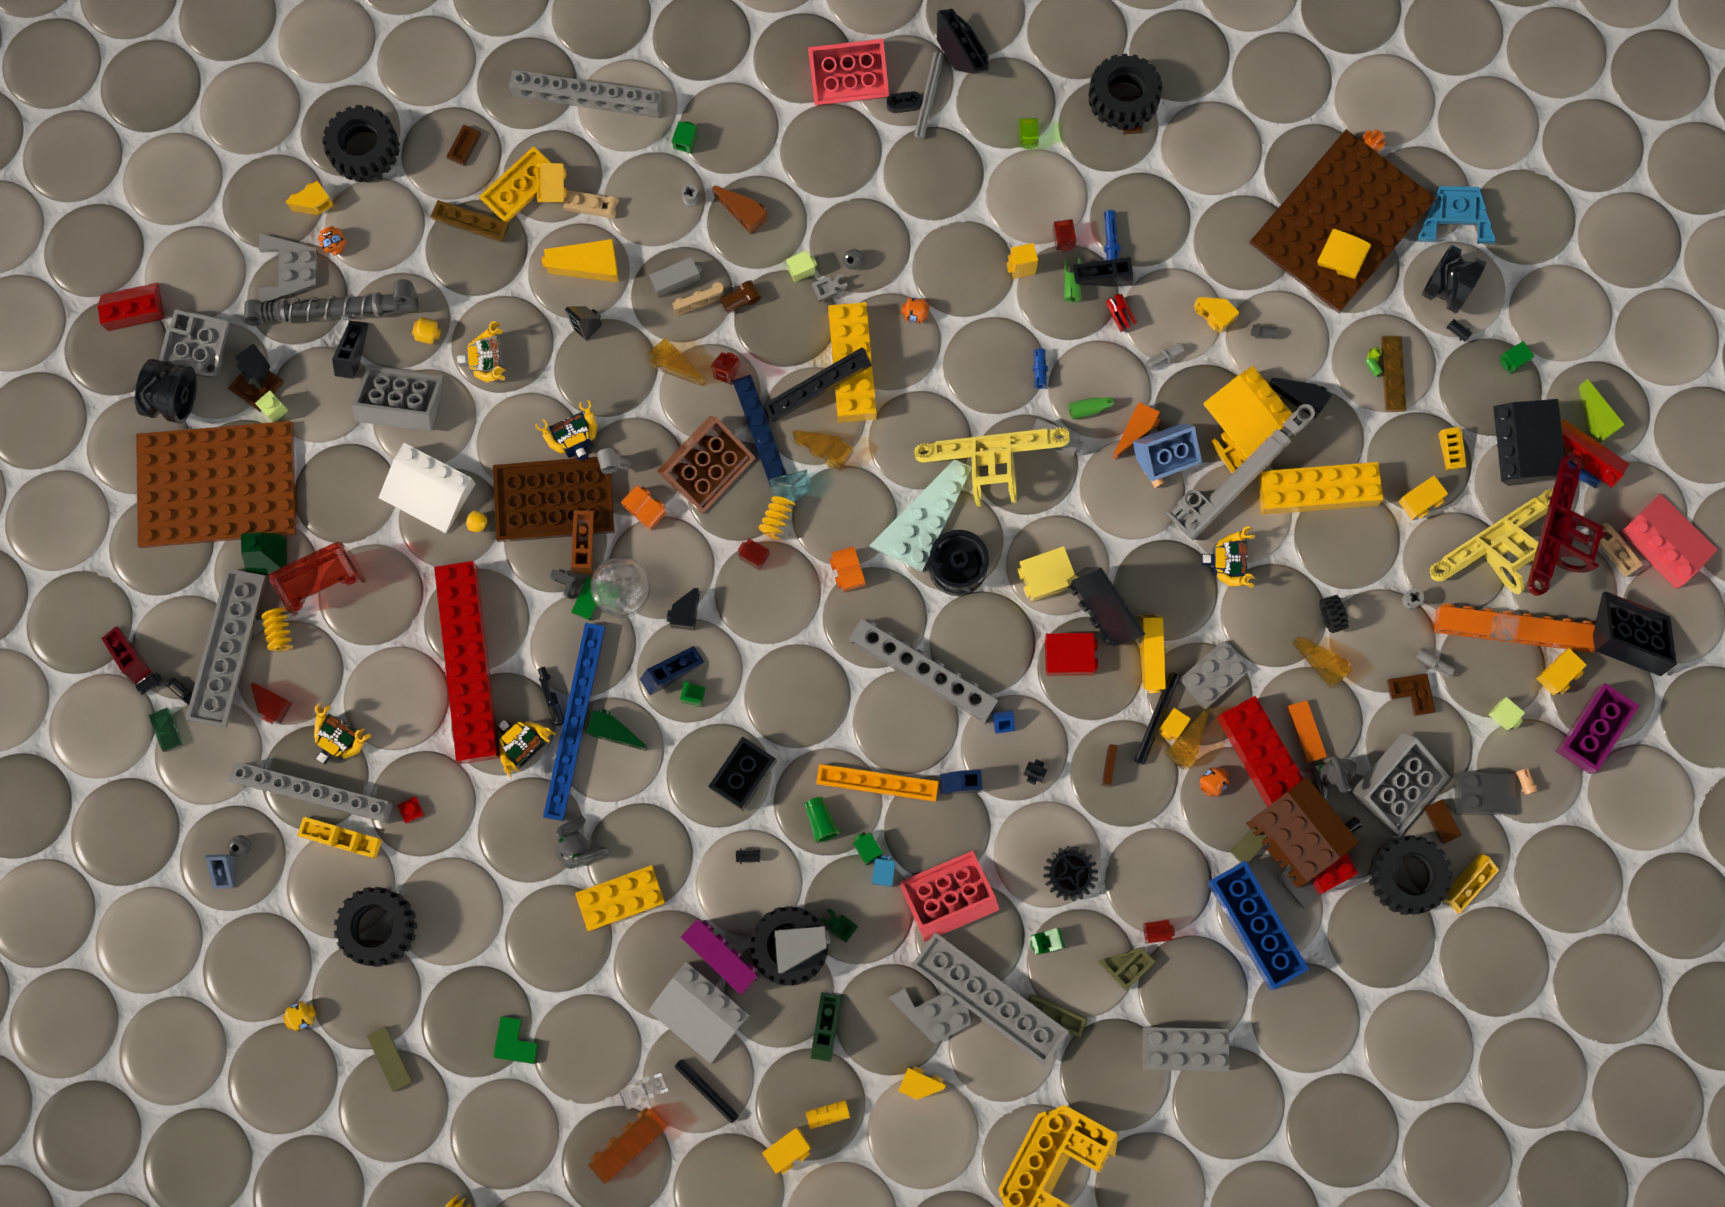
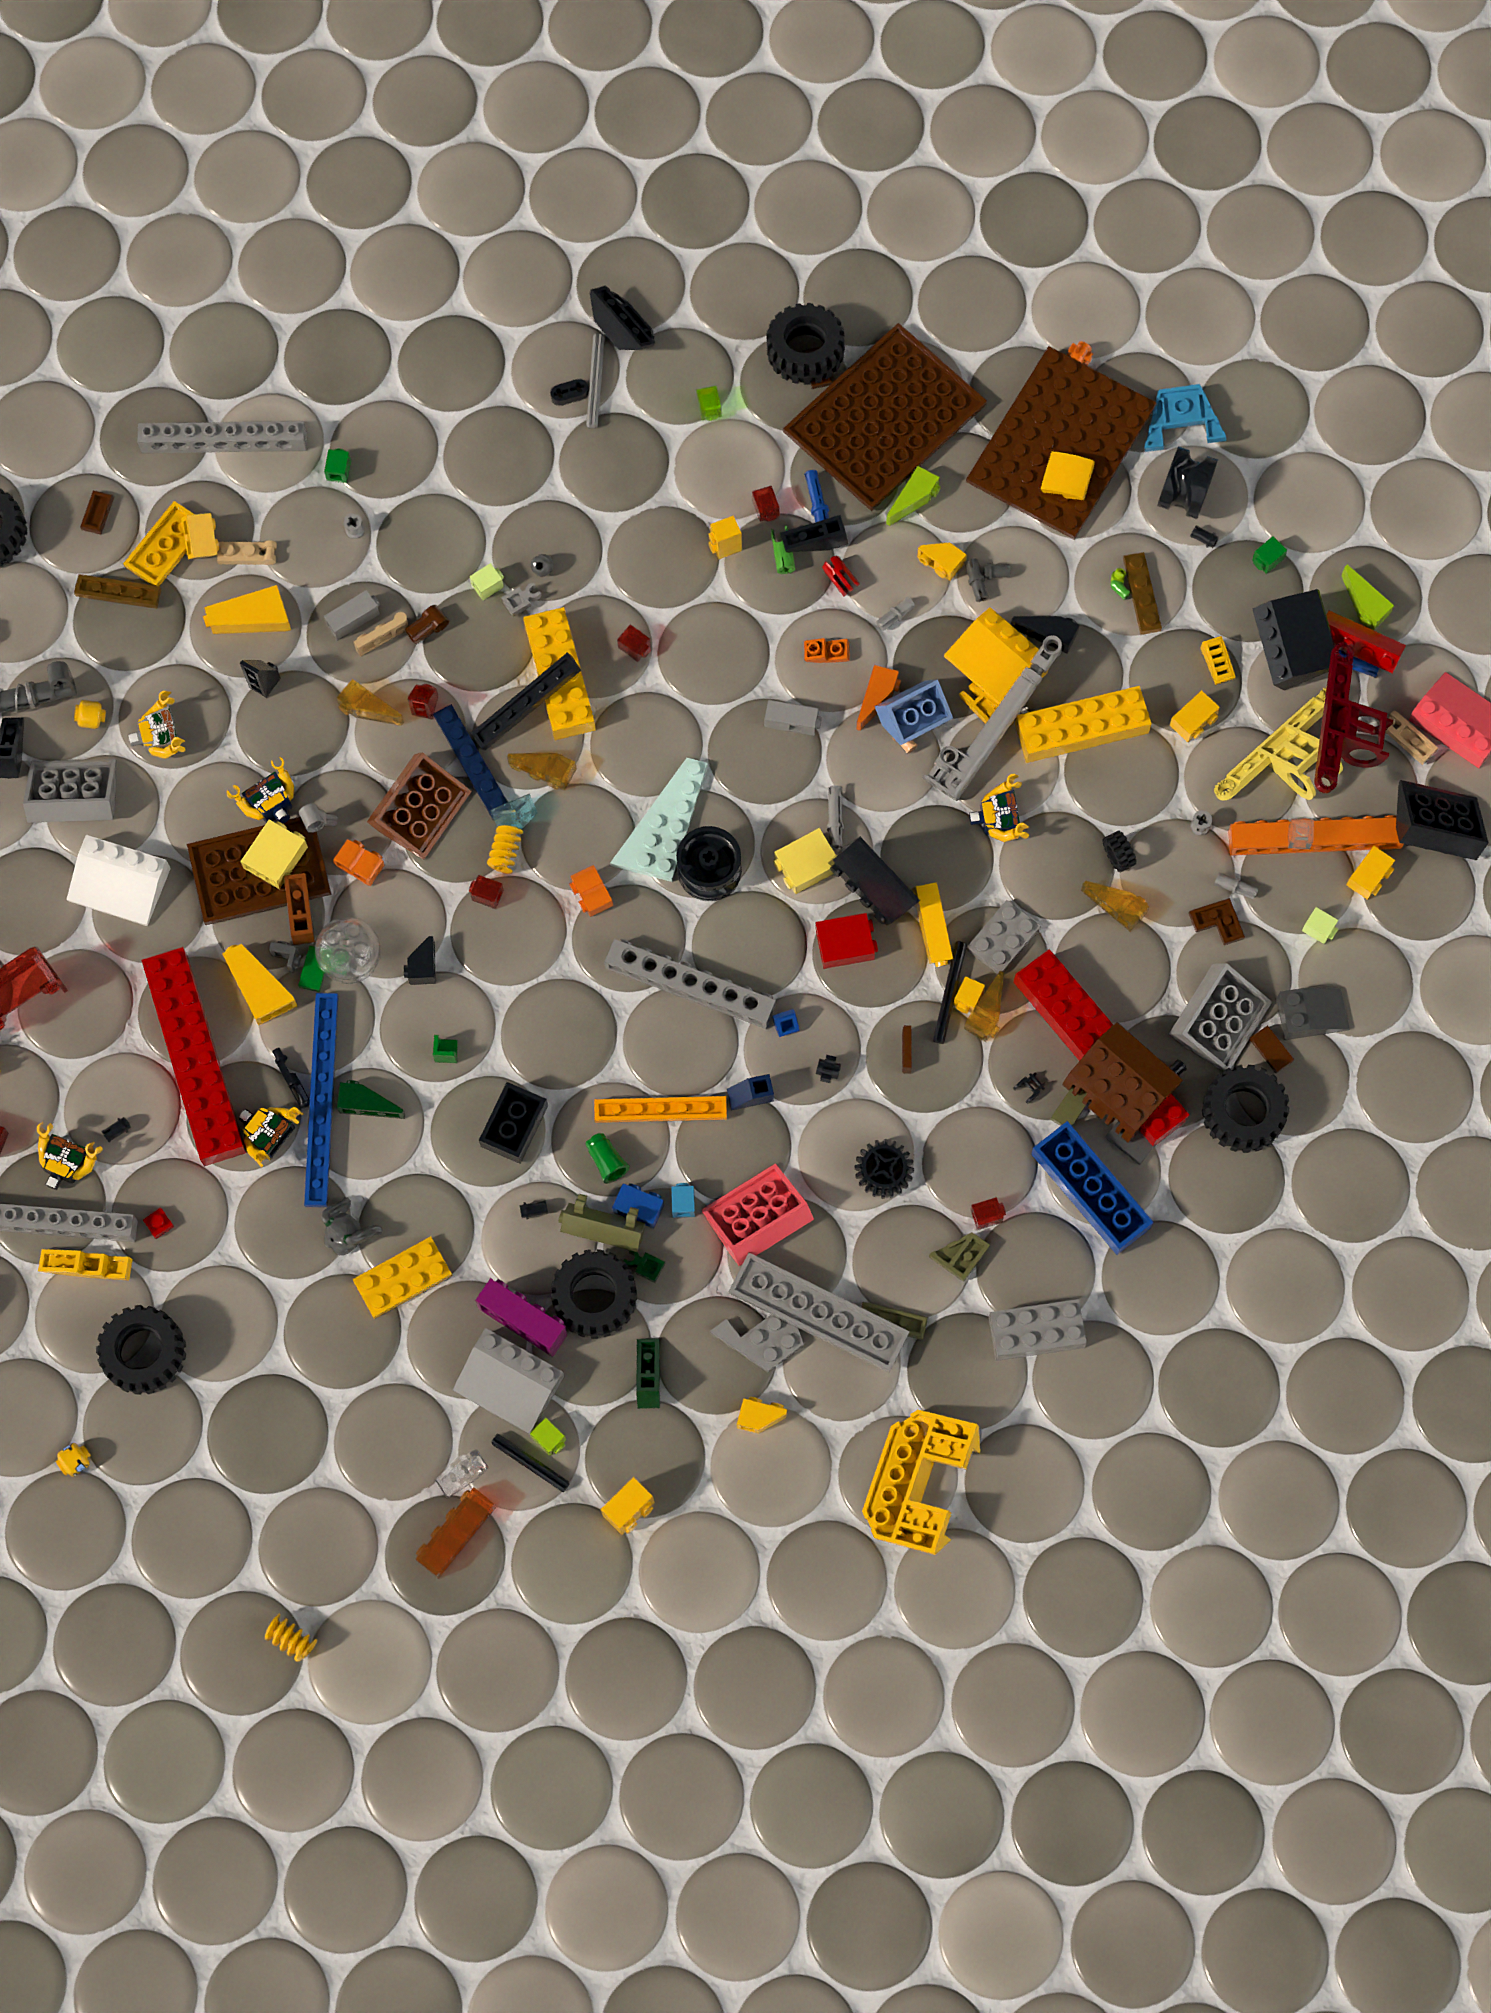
camera: 10 degrees left, 5 degrees down
olive tile [367,1026,413,1092] -> none
yellow piece [466,511,488,532] -> none
green tile [493,1016,538,1064] -> none
dark blue slope [640,646,704,695] -> none
dark orange slope [712,185,768,234] -> none
light grey slope [775,926,830,974] -> none
yellow axle [806,1100,850,1129] -> none
coral slope [808,38,889,105] -> none
green brick [853,832,883,865] -> none
orange head [901,297,930,324] -> none
light yellow piece [914,427,1070,507] -> none
green bracket [1030,928,1065,955] -> none
blue pin [1033,348,1048,389] -> none
bright green piece [1068,397,1114,420] -> none
orange head [1199,767,1230,797] -> none
orange tile [1287,700,1327,763] -> none
dark grey hair [1313,756,1357,801] -> none
yellow slope [1444,853,1499,914] -> none
light nougat pin [1516,768,1538,795] -> none
magenta brick [1555,683,1639,774] -> none
none -> black pin [101,1117,131,1142]
none -> yellow slope [222,944,297,1026]
none -> light yellow brick [241,820,308,889]
none -> lime brick [530,1418,566,1456]
none -> olive brick [558,1194,646,1252]
none -> blue brick [612,1183,664,1229]
none -> clear red brick [617,624,651,662]
none -> reddish brown plate [783,323,987,512]
none -> orange slope [804,638,850,663]
none -> light grey pin [827,785,844,850]
none -> lime slope [886,466,941,526]
none -> dark grey pin [964,558,989,602]
none -> black piece [1013,1072,1046,1104]

